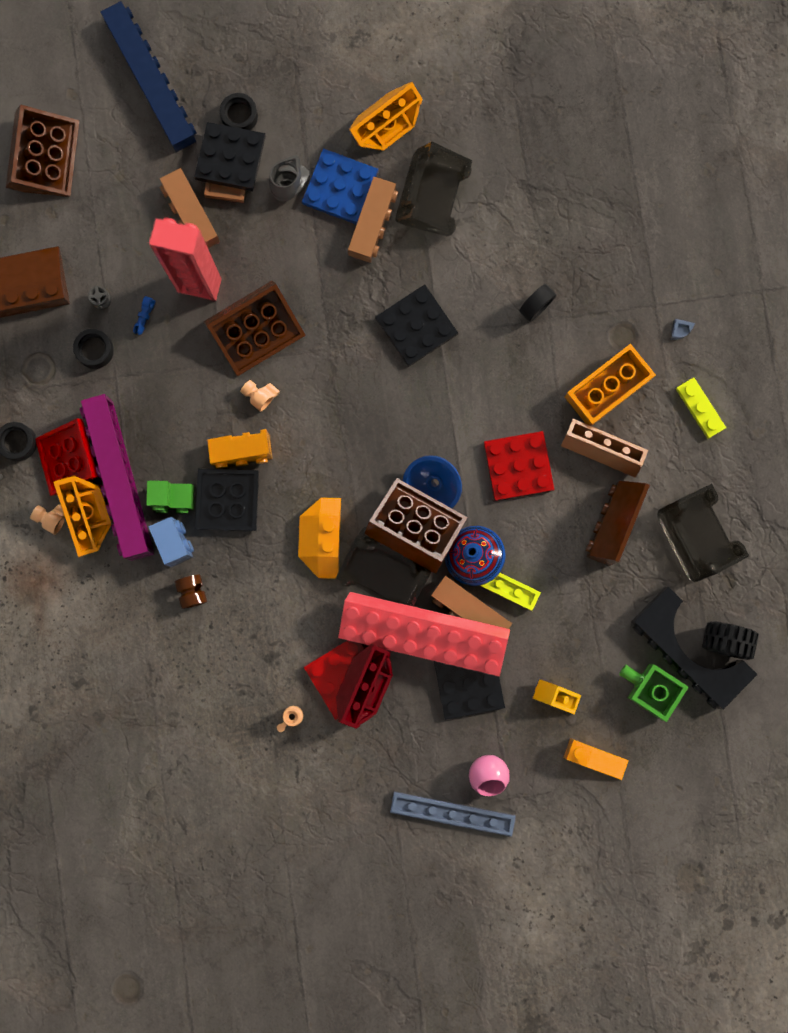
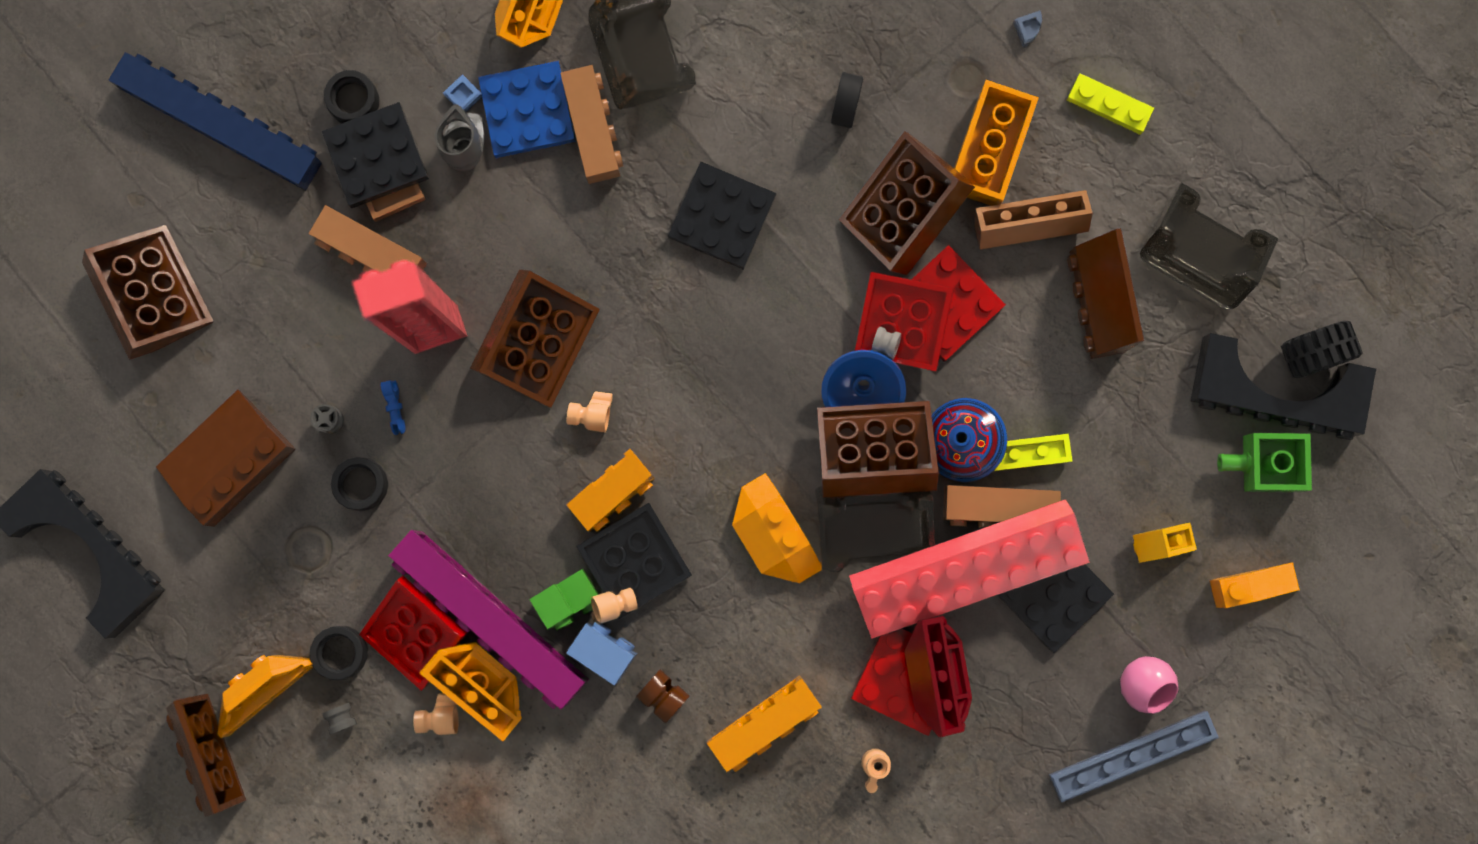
camera: 30 degrees left, 0 degrees up
none -> medium blue tile [443,74,482,112]
none -> light nougat piece [591,588,638,624]
none -> light orange wedge [707,675,822,772]
none -> reddish brown slope [839,131,975,275]
none -> red plate [855,272,954,371]
none -> light grey wheel [871,327,901,360]

